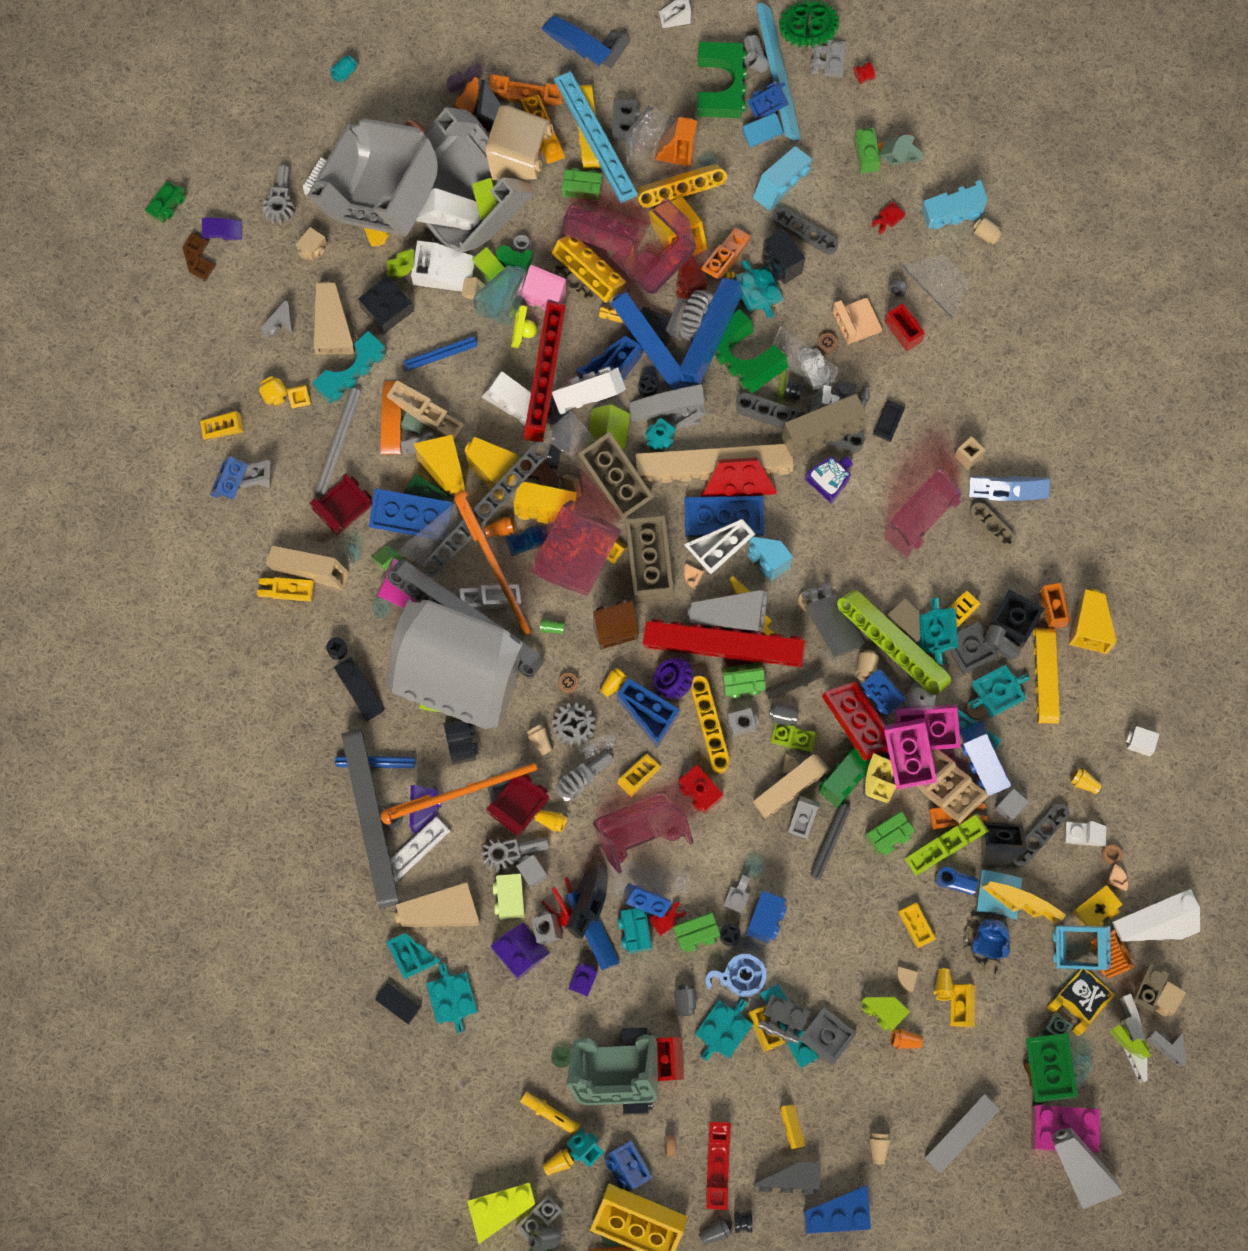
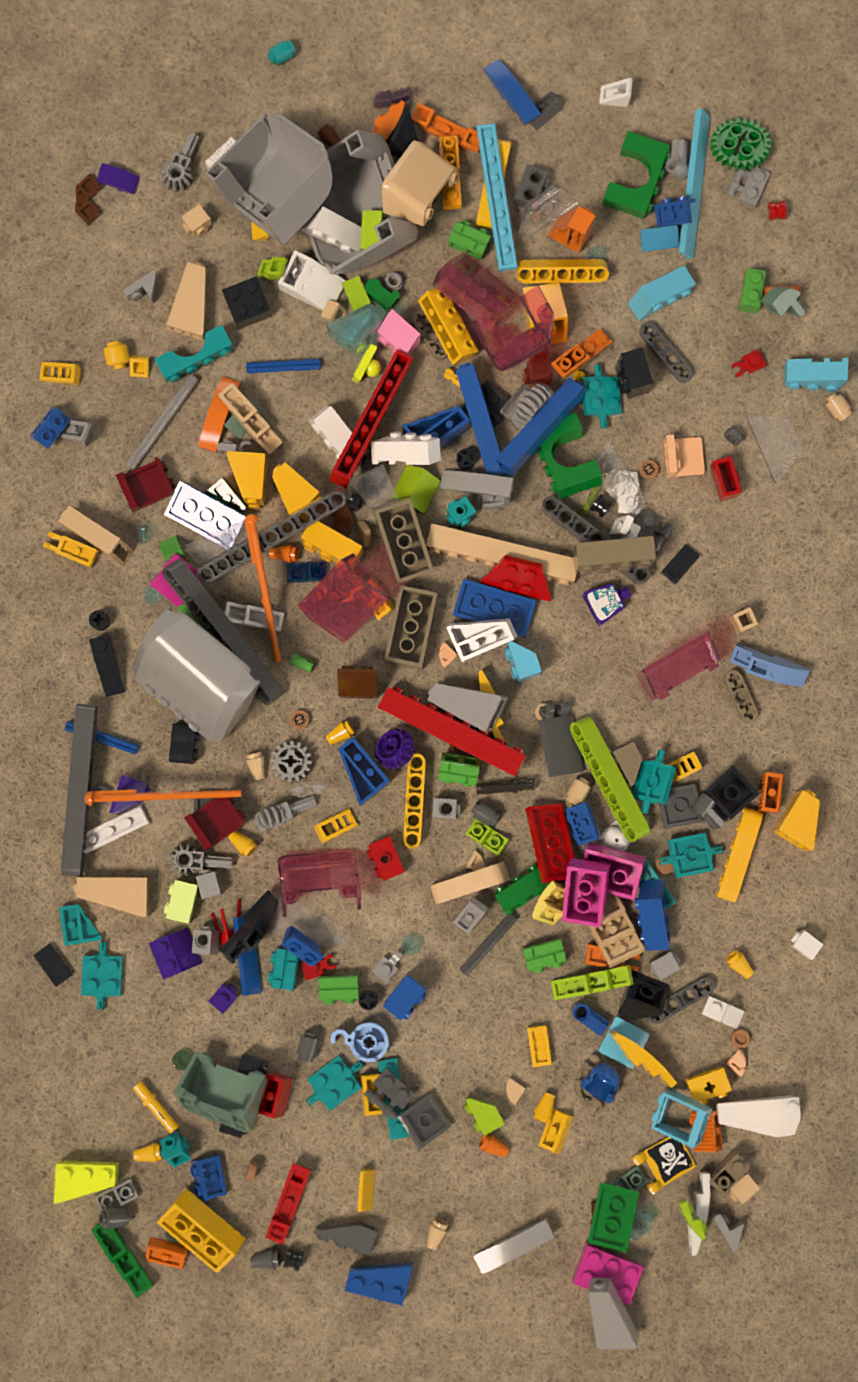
camera: 15 degrees right, 10 degrees up
green bracket [145,181,186,223] -> none

